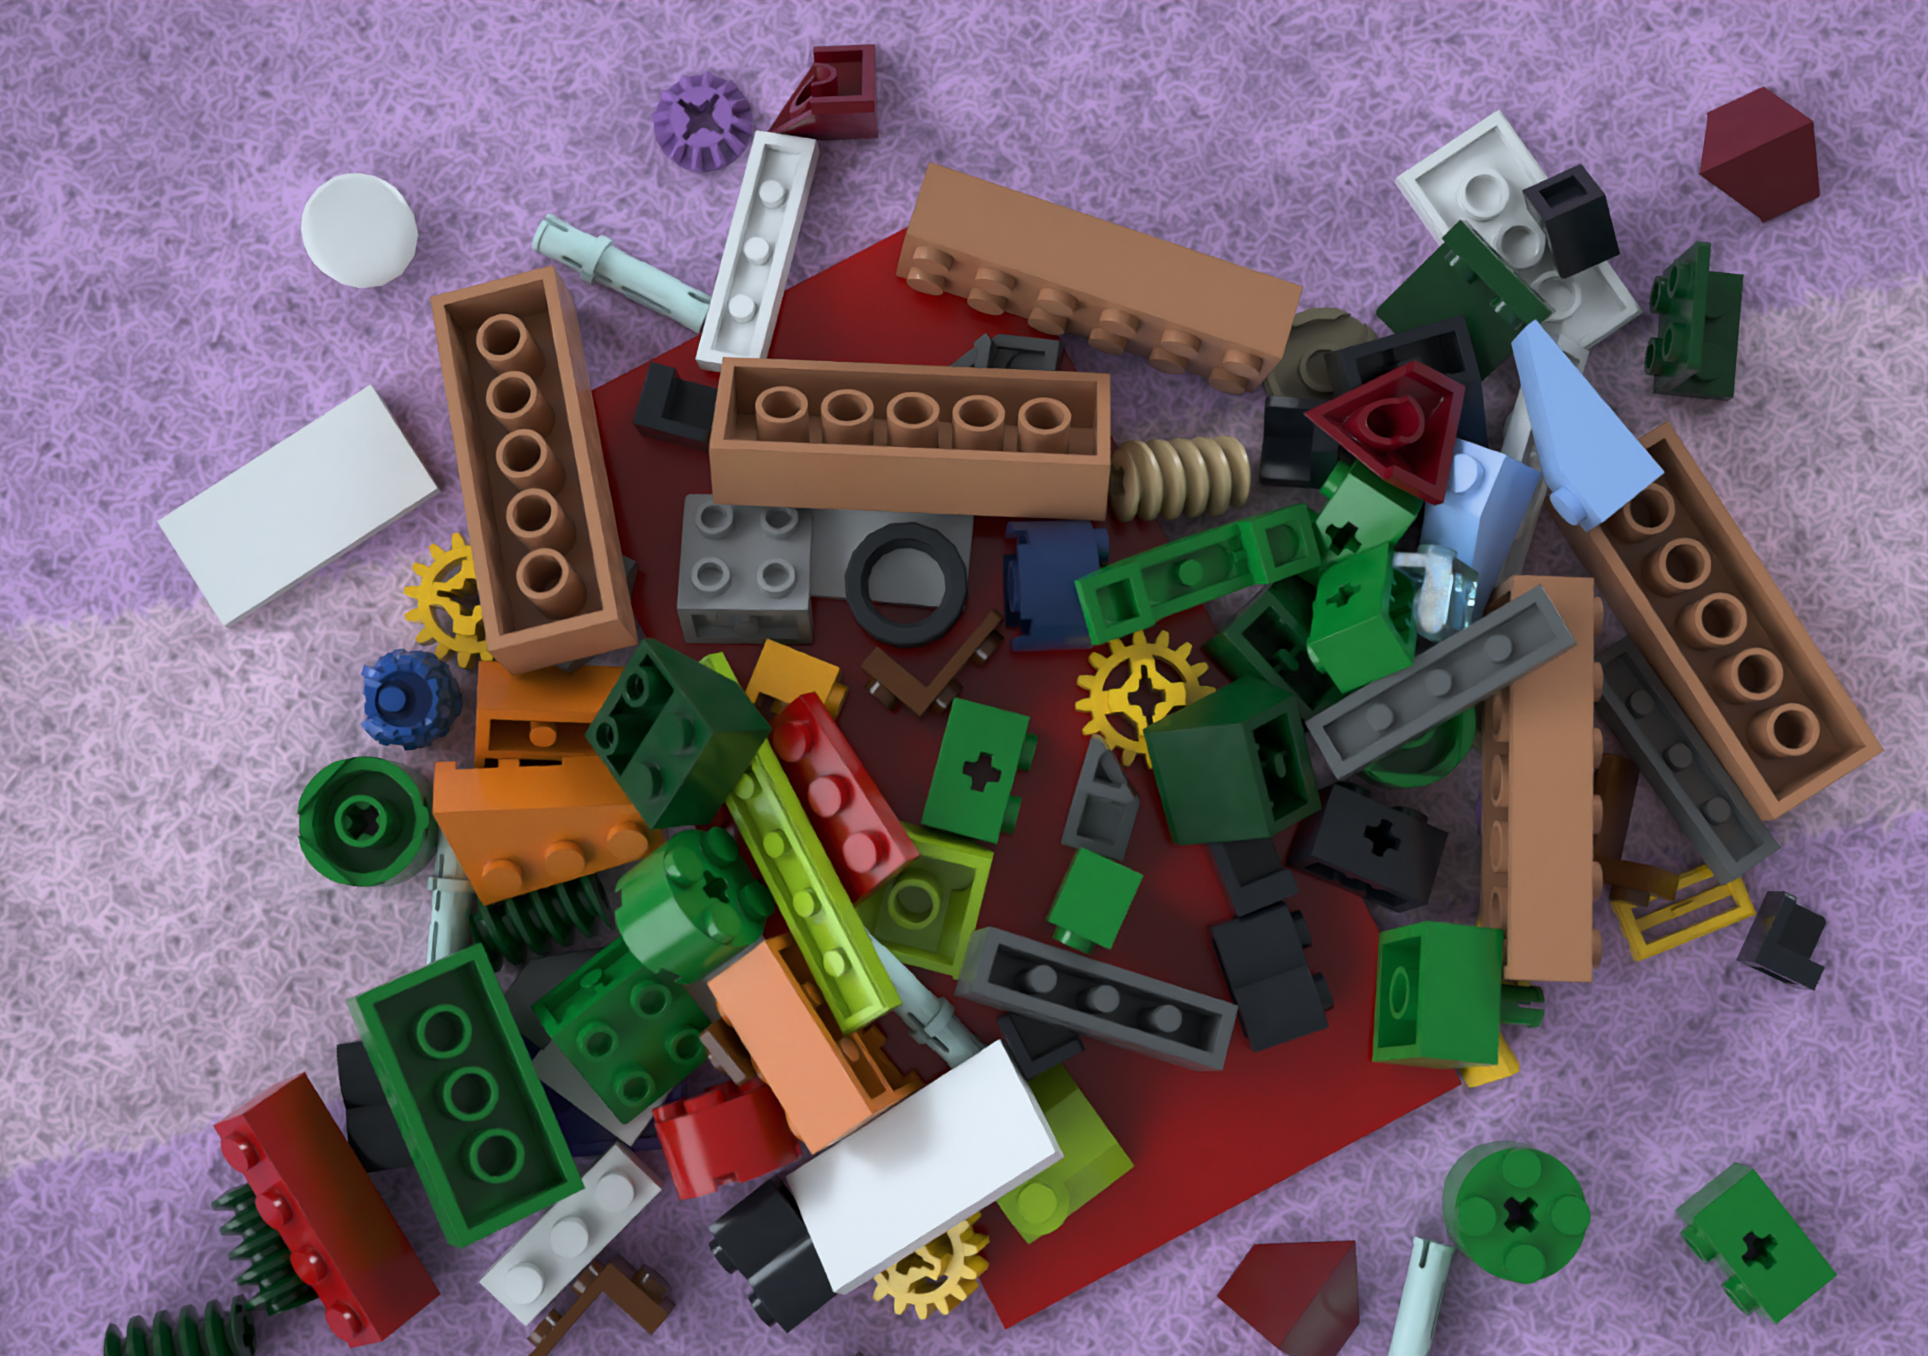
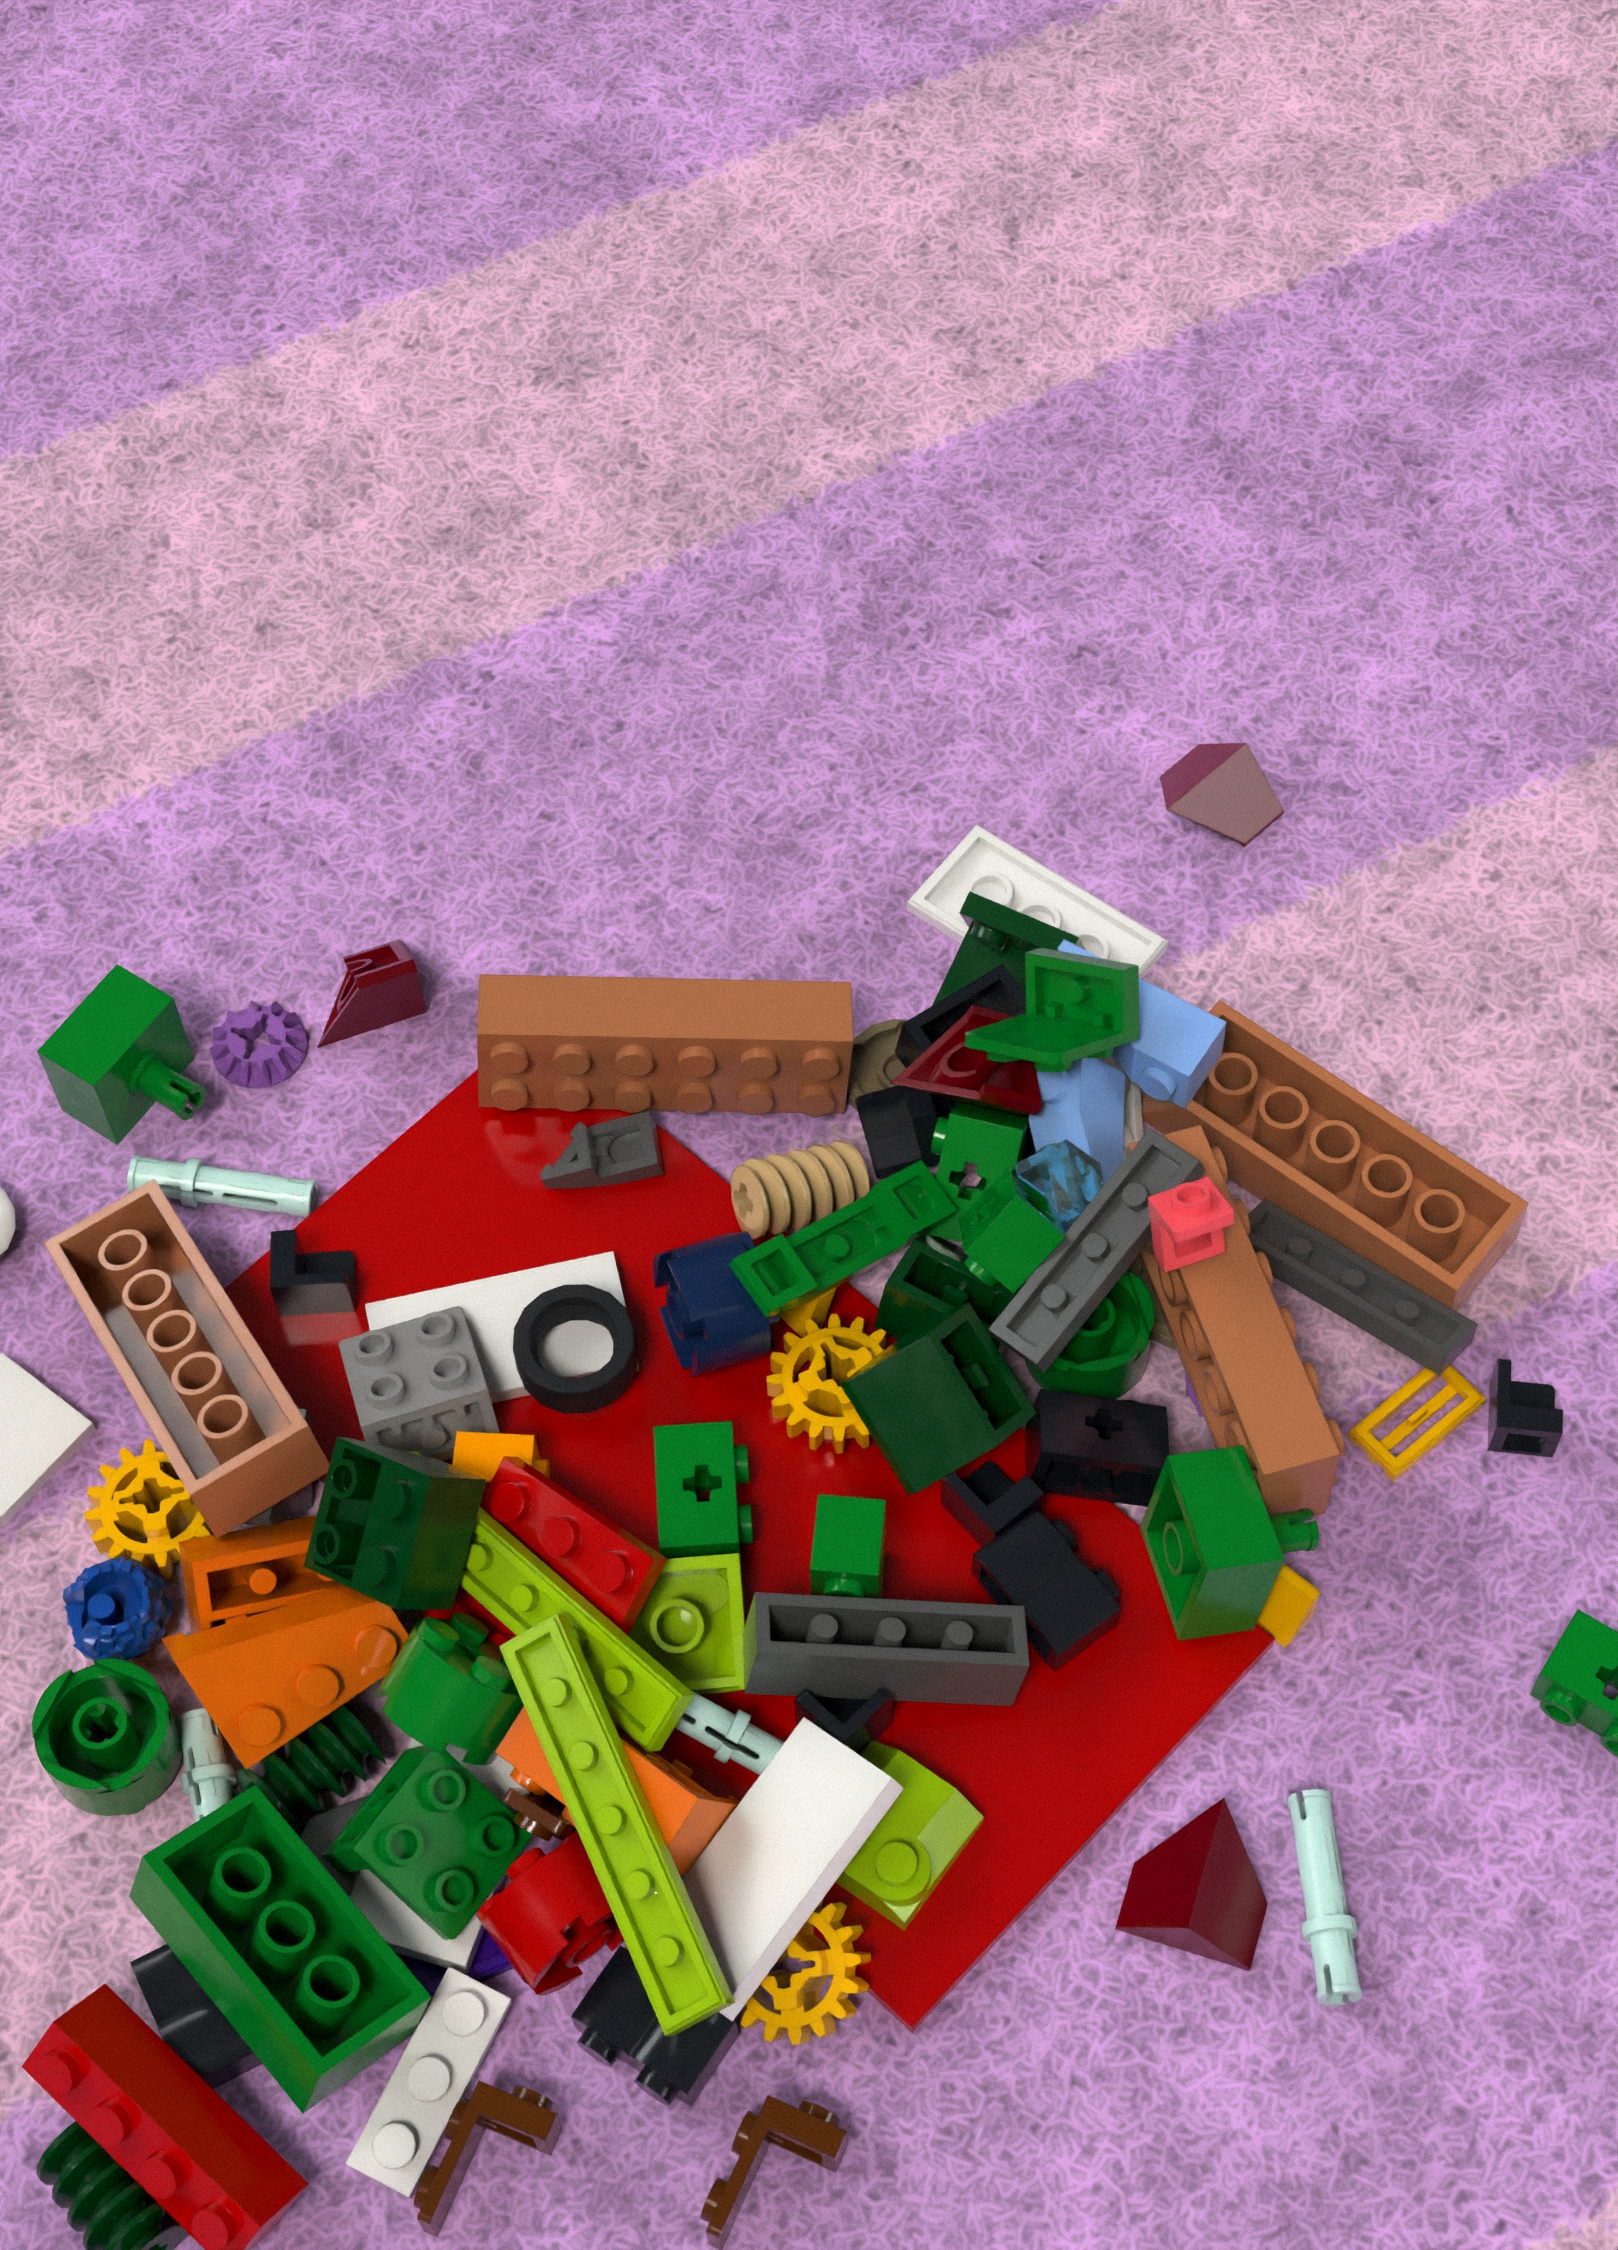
camera: 20 degrees left, 25 degrees down
white plate [695,130,820,372] -> none
nougat brick [709,357,1110,521] -> none
reddish brown bracket [860,609,1005,721] -> none
dark grey slope [1060,733,1141,861] -> none
green brick [1442,1141,1591,1284] -> none
black panel [1522,164,1620,279] -> none
reddish brown bracket [1593,753,1680,908] -> none
dark green bracket [1644,241,1744,401] -> none
none -> green brick [37,964,206,1145]
none -> lime tile [499,1614,735,2036]
none -> green bracket [965,948,1139,1072]
none -> coral bracket [1147,1177,1235,1273]

